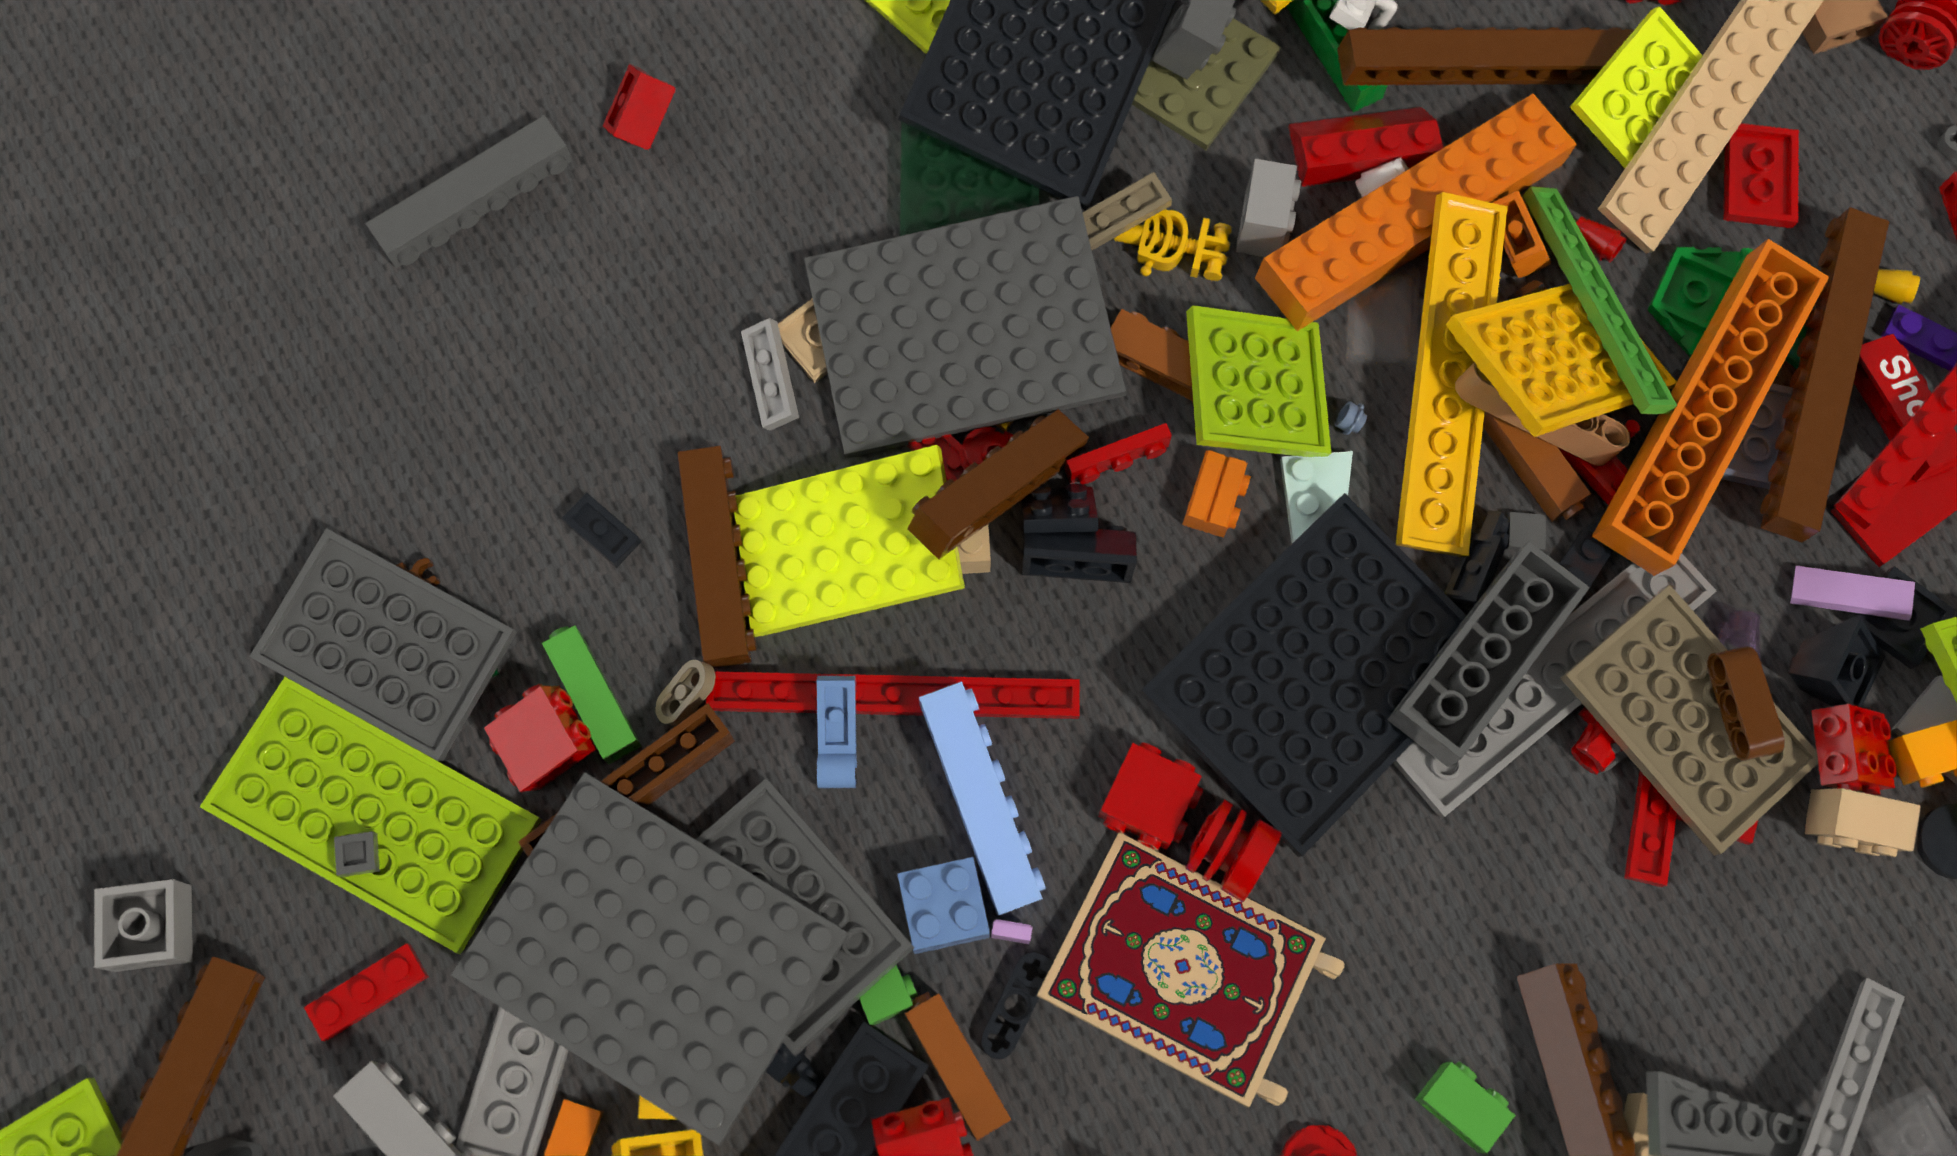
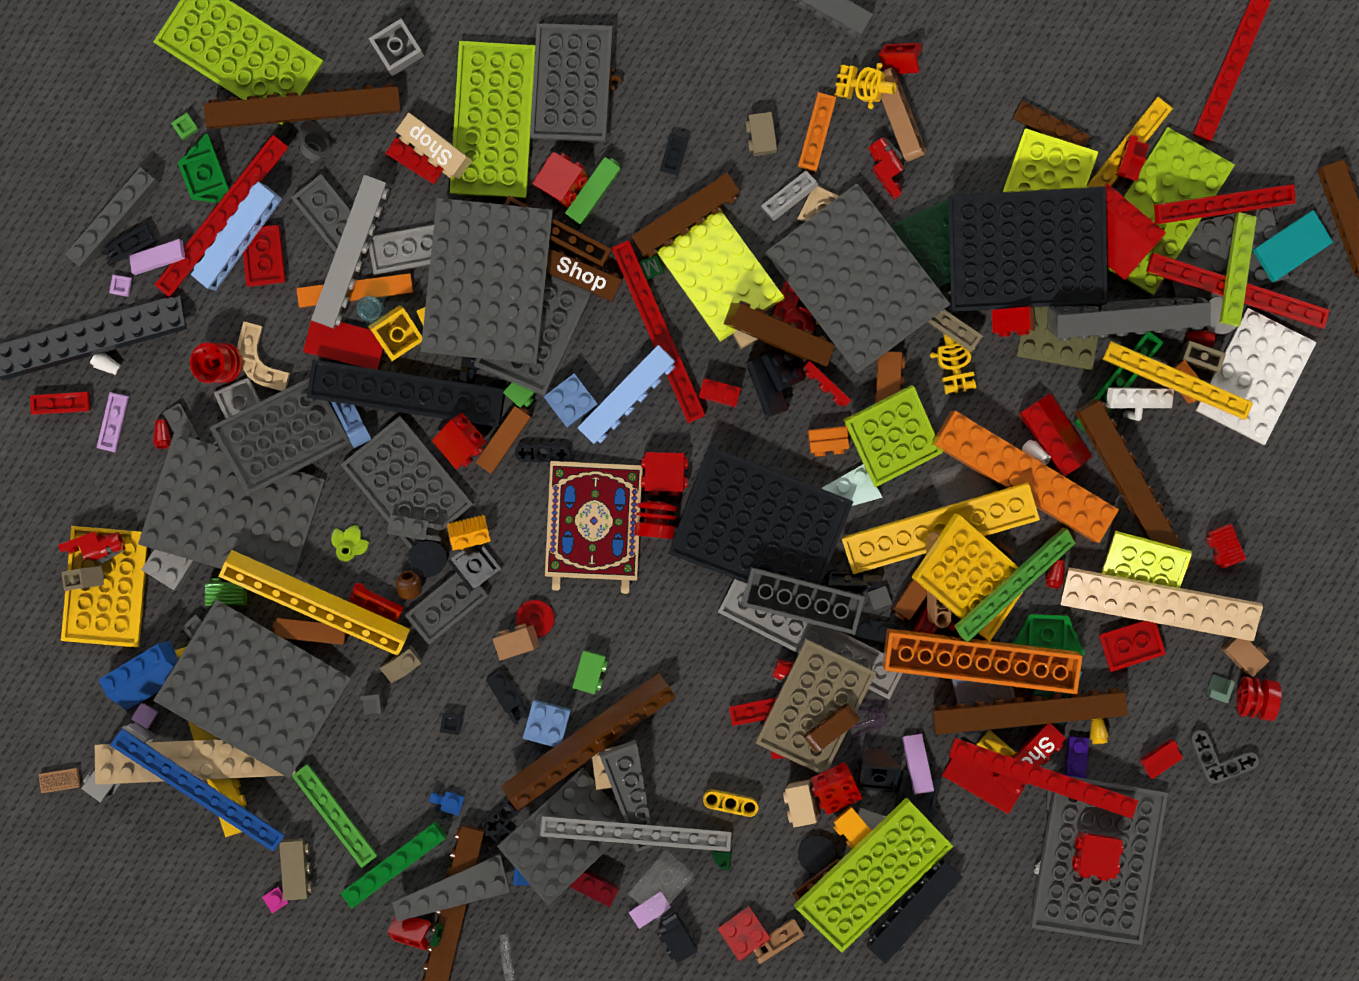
camera: 65 degrees right, 15 degrees up
dark grey tile [334,831,380,877] -> none
dark tan plate [656,660,716,726] -> none
medium blue plate [817,676,857,788] -> none
lavender tile [991,919,1032,944] -> none
light grey brick [1236,159,1301,257] -> none
sand blue plate [1335,401,1367,435] -> none
orange brick [1492,191,1551,278] -> none
none -> tan brick [396,113,472,179]
none -> reddish brown brick [547,248,622,303]
none -> dark green tile [639,255,664,281]
none -> red brick [699,379,741,408]
none -> yellow beam [703,789,758,817]
none -> dark green tile [712,850,731,871]
none -> dark tan brick [745,112,777,156]
none -> orange plate [798,92,836,172]
none -> yellow torso [834,63,897,109]
none -> red plate [868,137,903,200]
none -> medium nougat beam [881,67,926,162]
none -> yellow tile [976,730,1016,757]
none -> red brick [991,307,1035,337]
none -> sand green panel [1205,675,1235,703]

